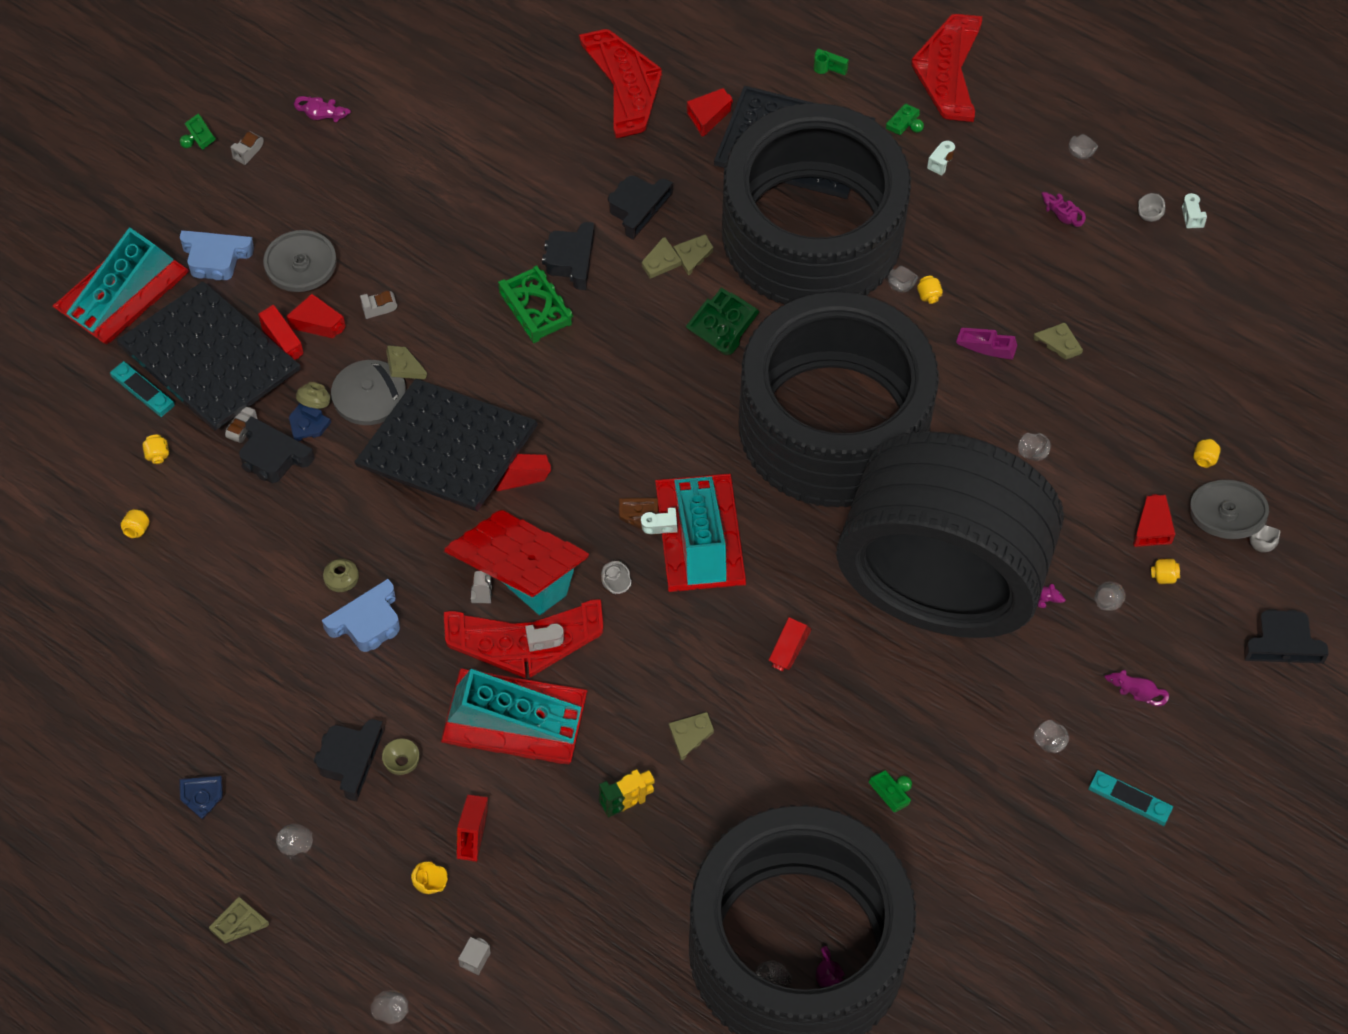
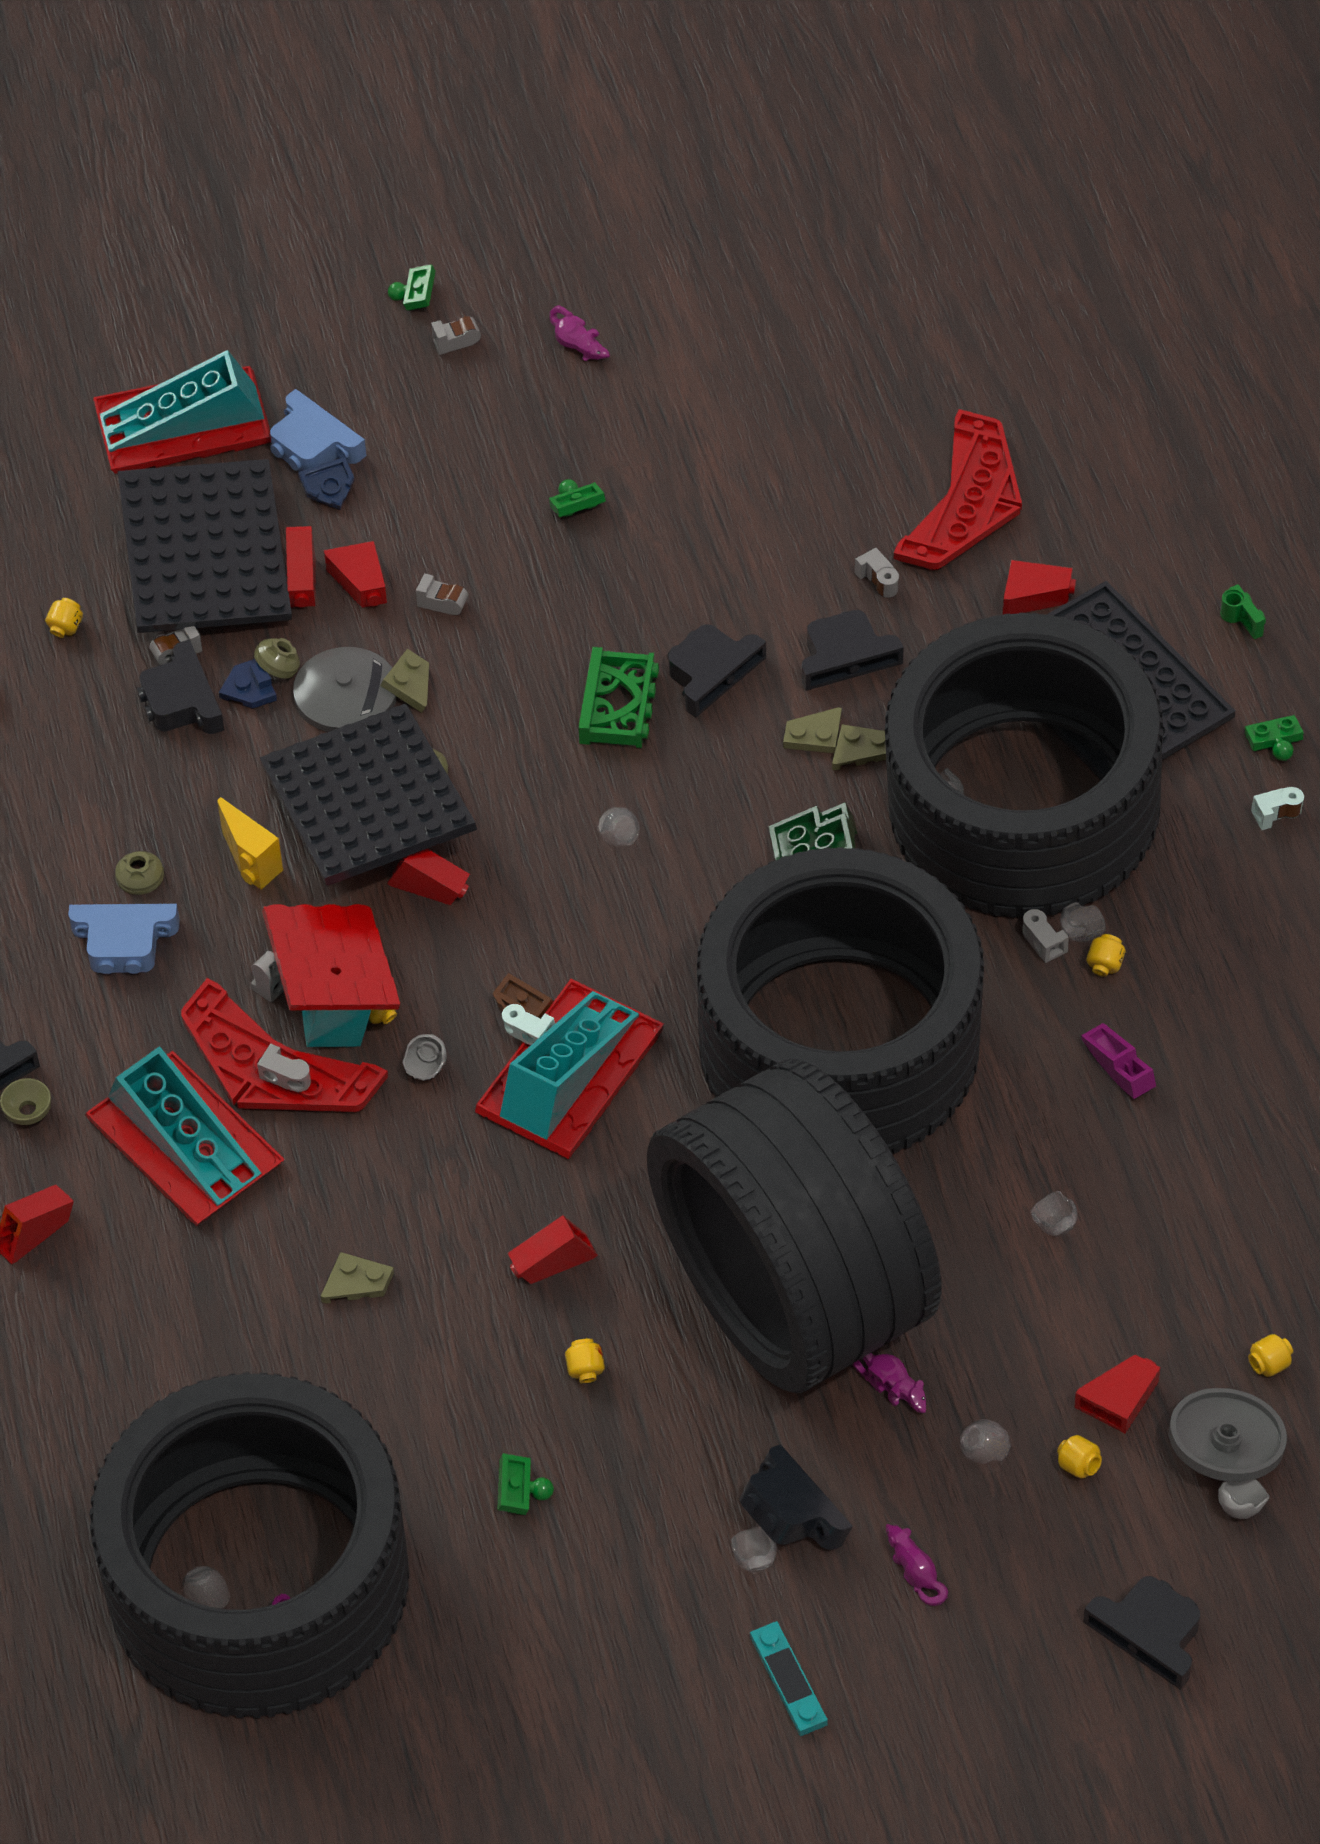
camera: 40 degrees right, 5 degrees down
teal plate [110,361,175,417] -> none
dark grey dish [263,230,337,292] -> none
hips [599,769,655,818] -> none
olive wing [1033,323,1083,360] -> none
none -> yellow slope [217,797,283,890]
none -> dark blue plate [298,457,354,510]
none -> green plate [549,479,606,517]
none -> yellow head [565,1339,605,1383]
none -> clear hair [597,807,640,847]
none -> black brick [739,1444,853,1550]
none -> light grey leg [855,548,899,598]
none -> light grey leg [1023,909,1069,963]

